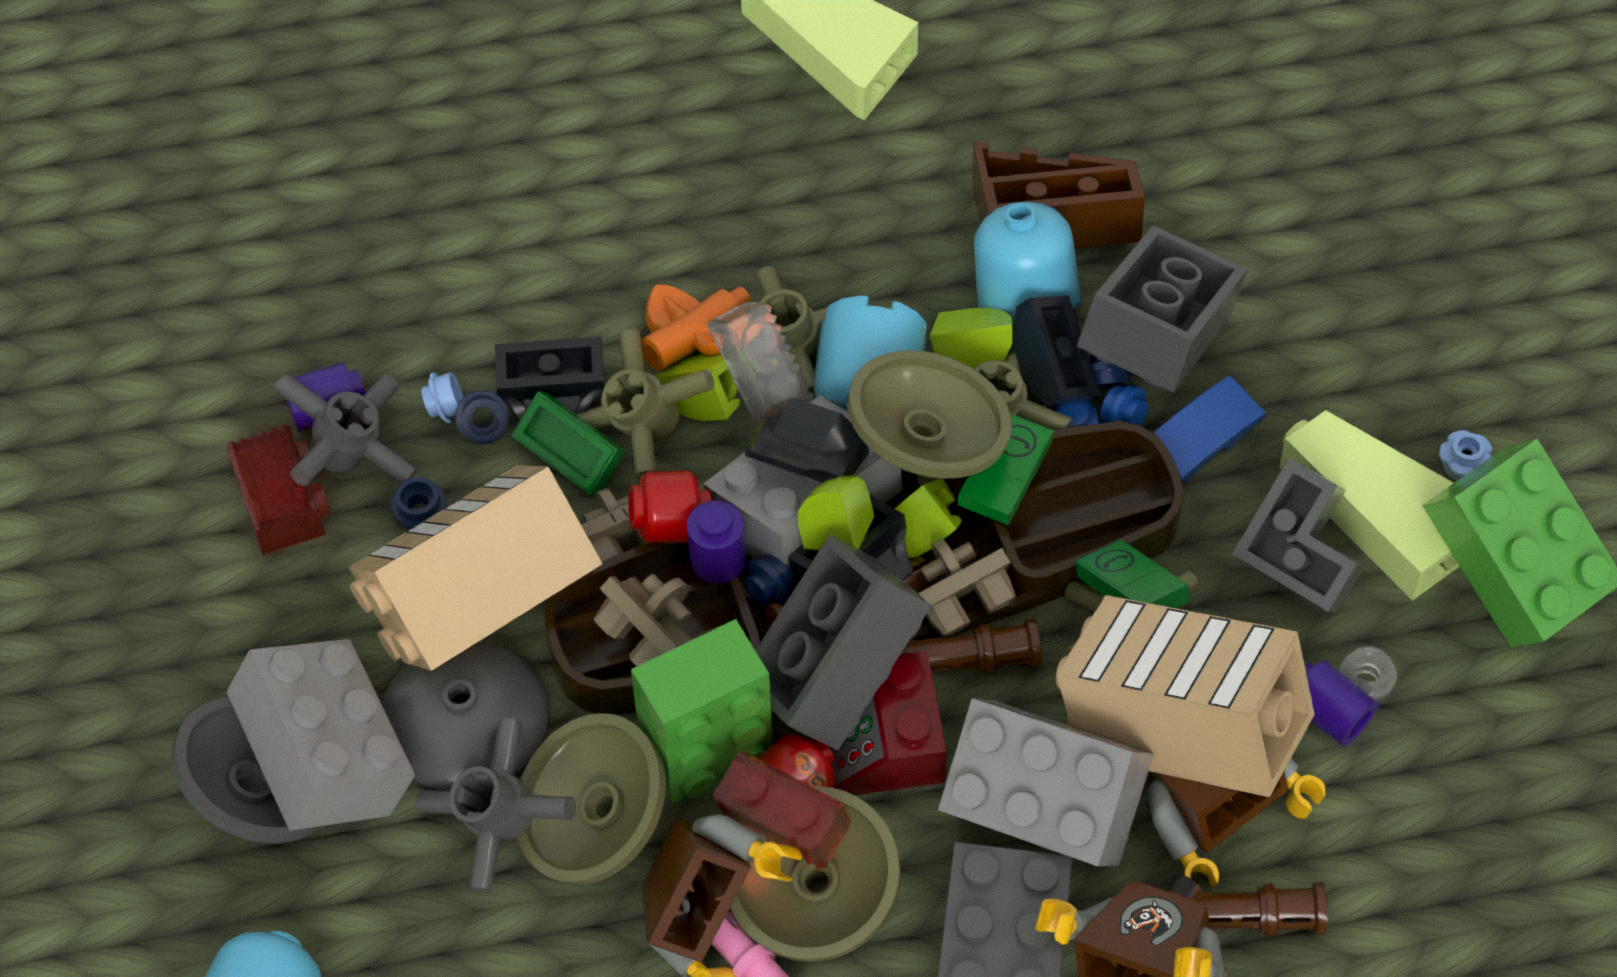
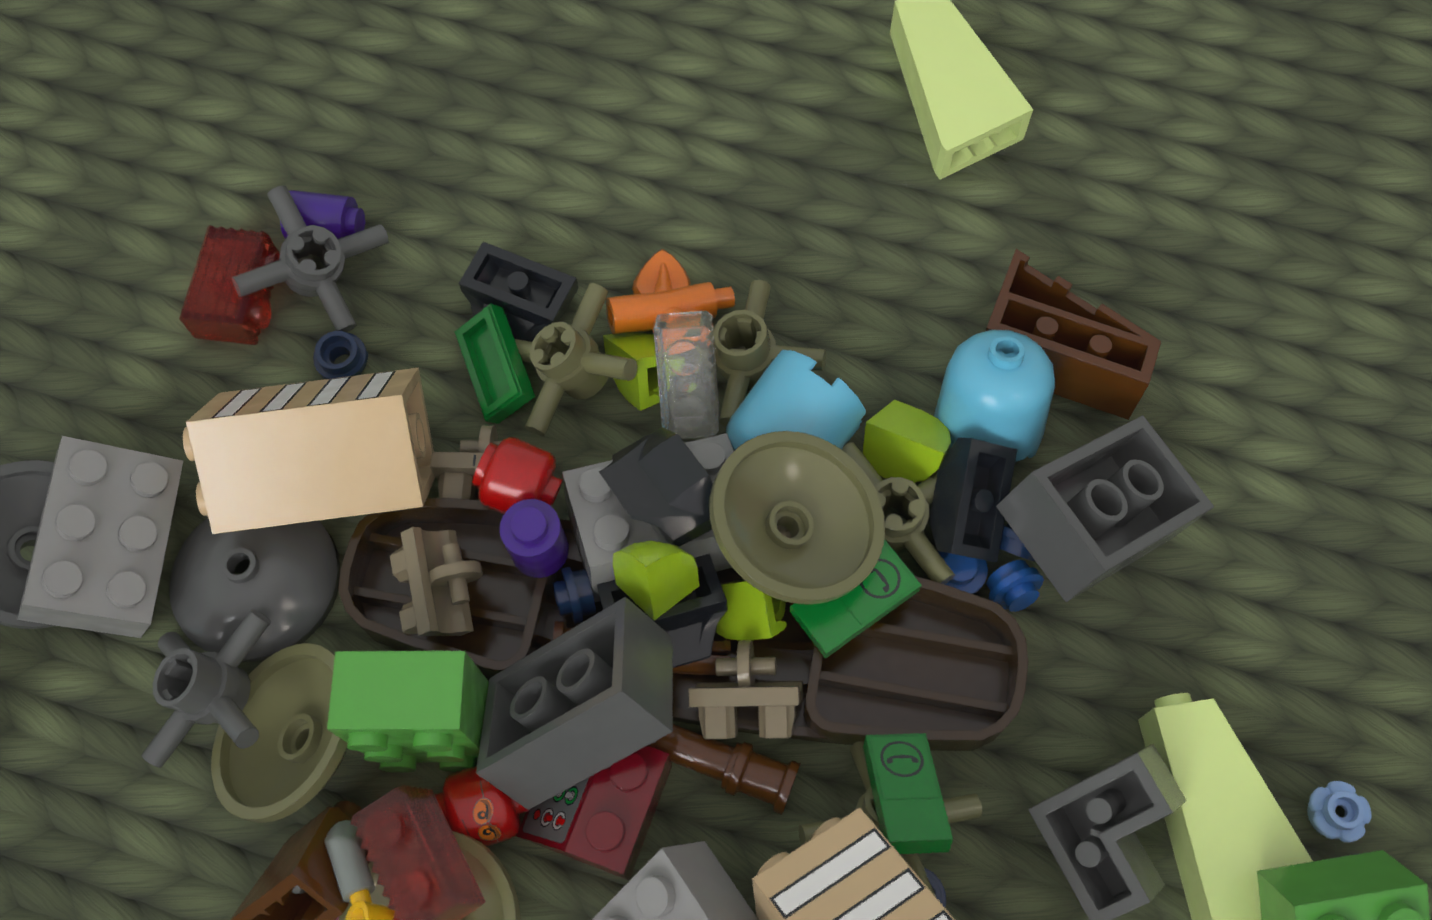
camera: 30 degrees right, 10 degrees up
light blue plate [421,372,463,423] -> none
dark blue plate [455,390,509,444] -> none
blue slope [1153,375,1267,483] -> none

